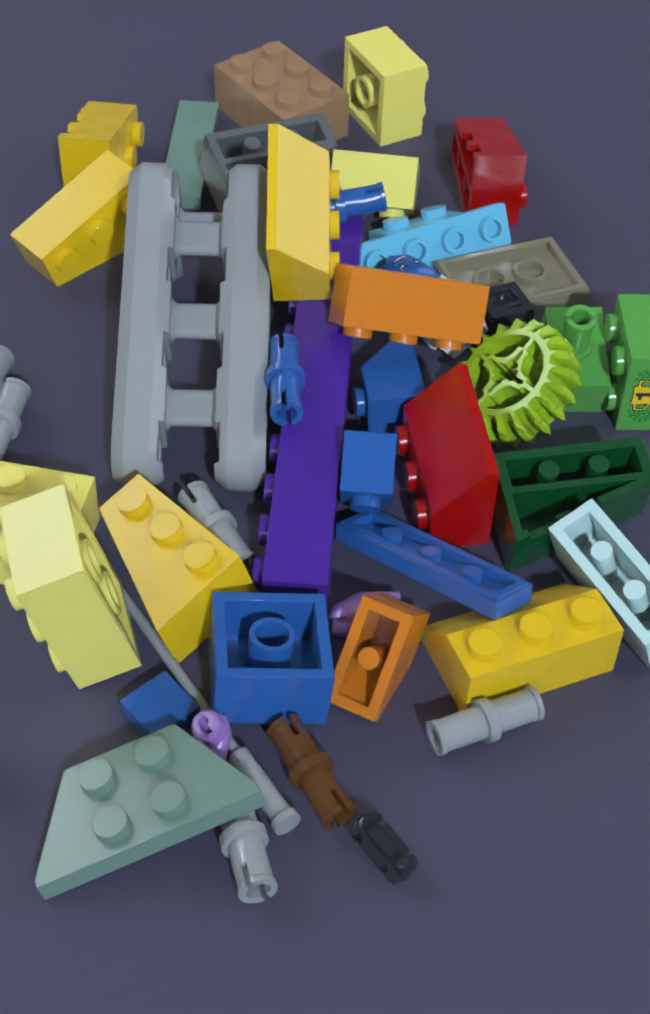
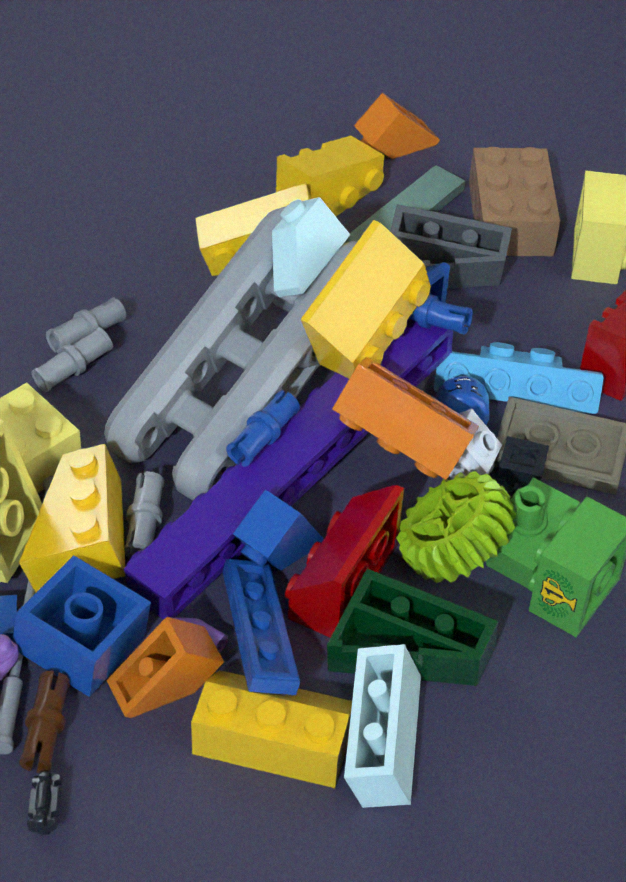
camera: 35 degrees right, 0 degrees up
light yellow slope [331,149,420,220] -> none
blue slope [352,341,425,433] -> none
light grey pin [426,685,545,756] -> none
none -> light aqua slope [272,197,350,297]
none -> orange slope [354,92,440,159]

